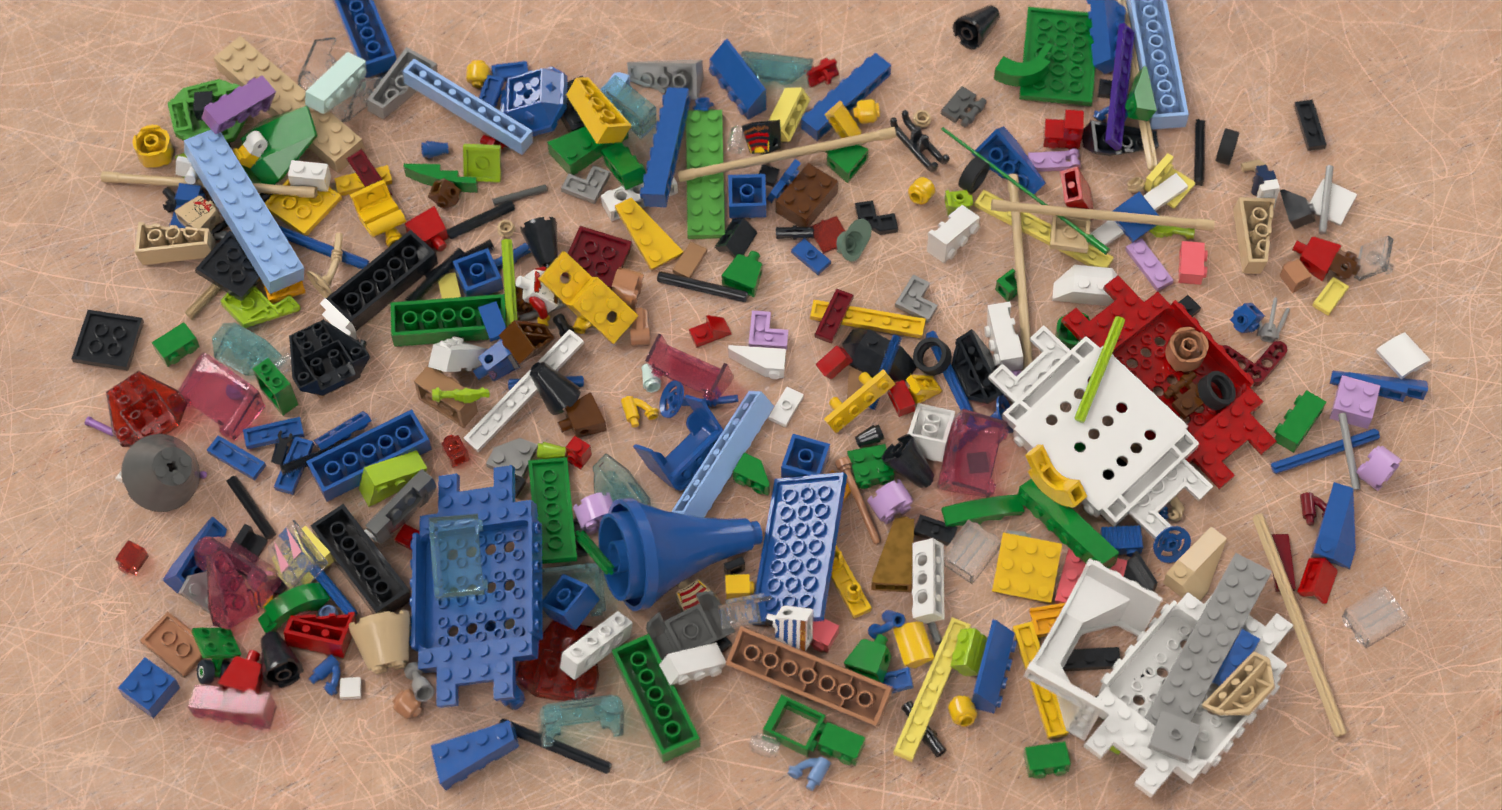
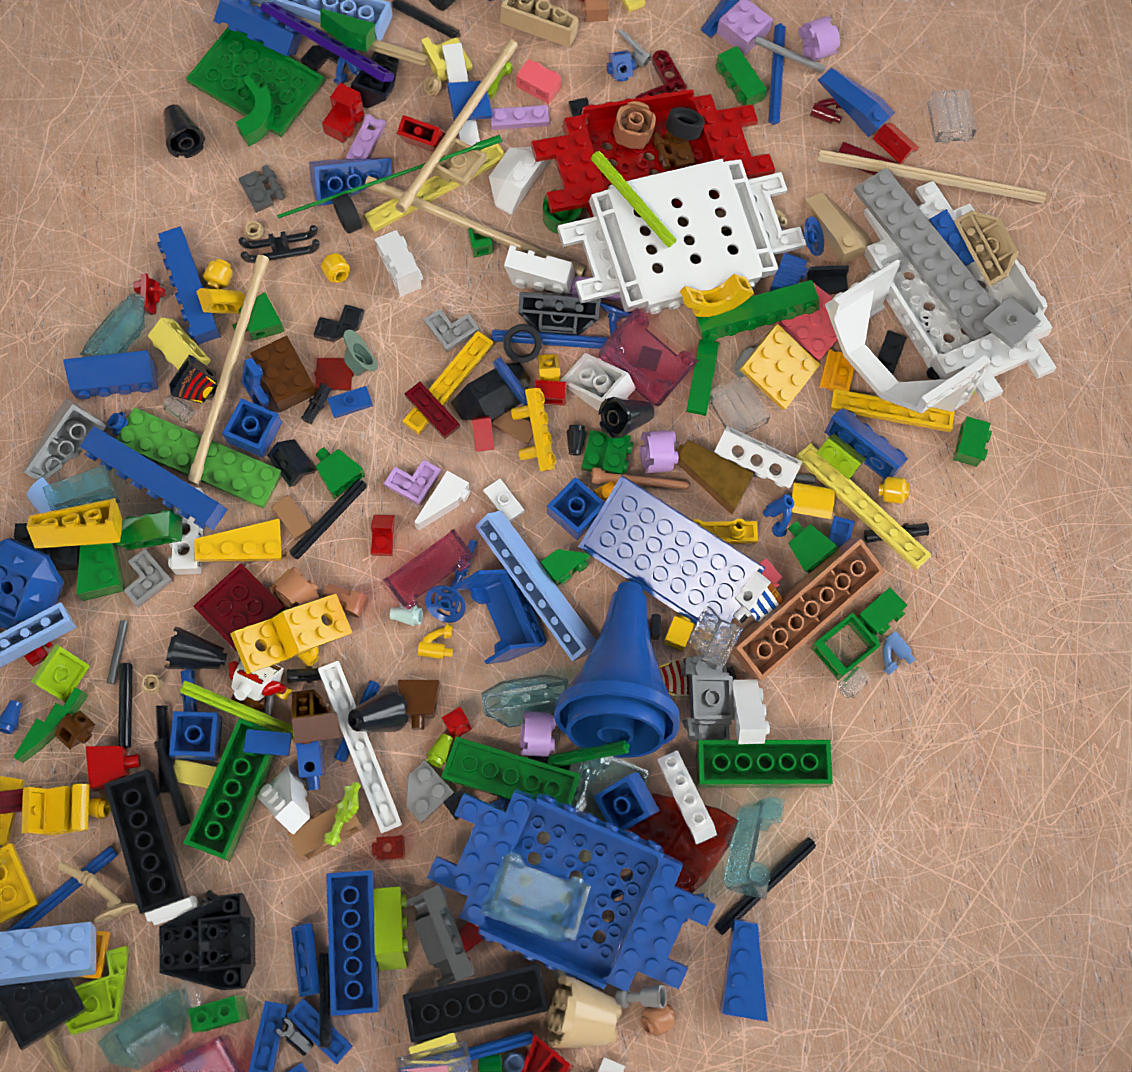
camera: 70 degrees left, 10 degrees up
black tile [759,164,780,187] -> none
black plate [914,514,958,547] -> none
lime brick [944,190,973,216] -> none

